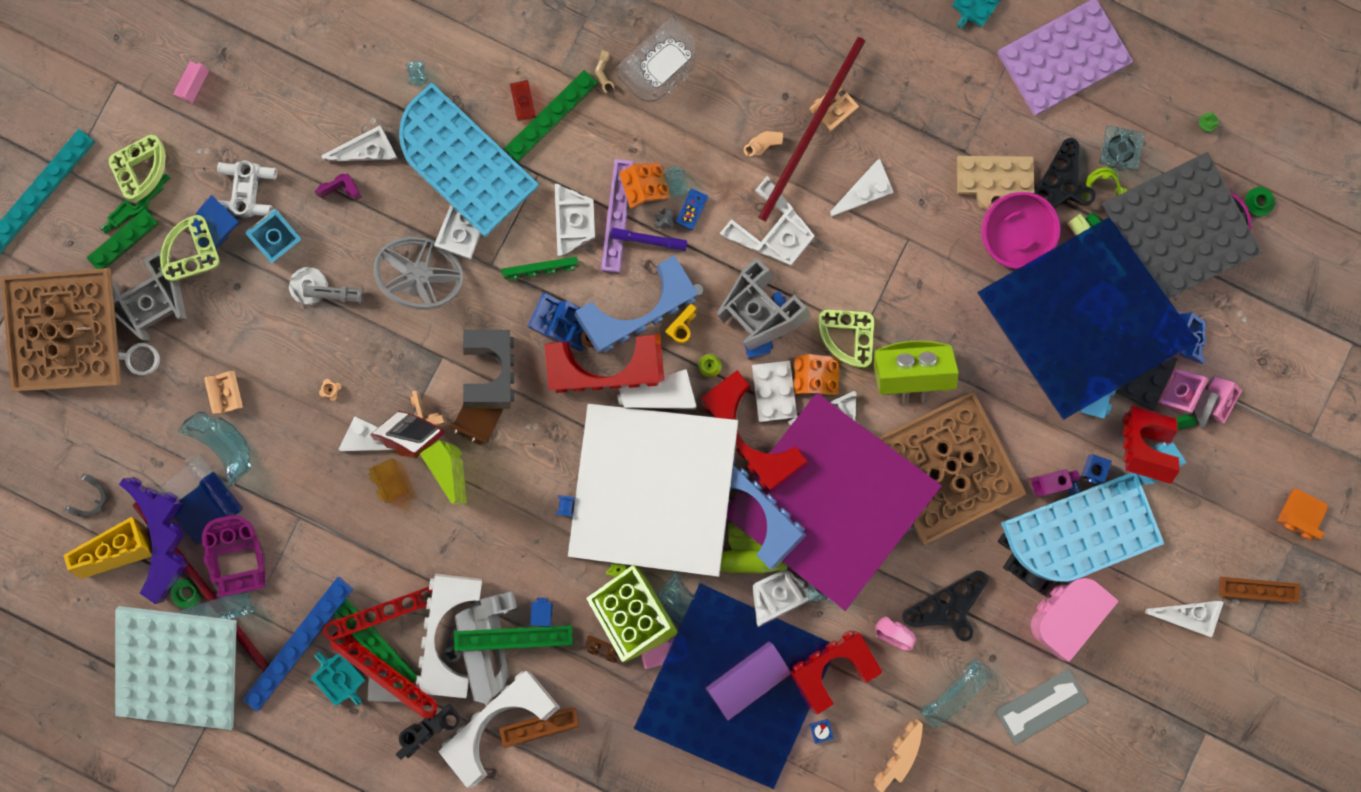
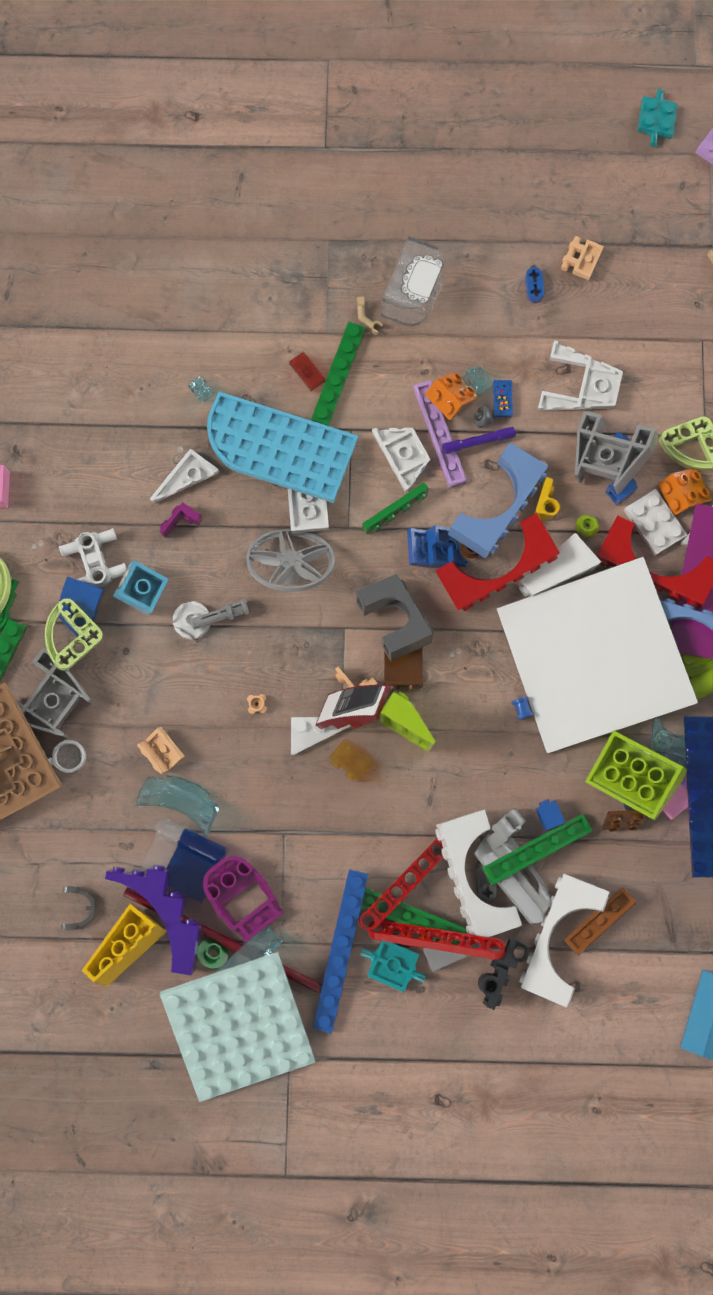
camera: 25 degrees left, 5 degrees down
lime plate [606,562,627,578] -> none
light nougat arm [744,131,783,156] -> none
dark red piece [758,37,866,222] -> none
white wing [830,159,893,217] -> none
none -> blue beam [525,267,544,303]

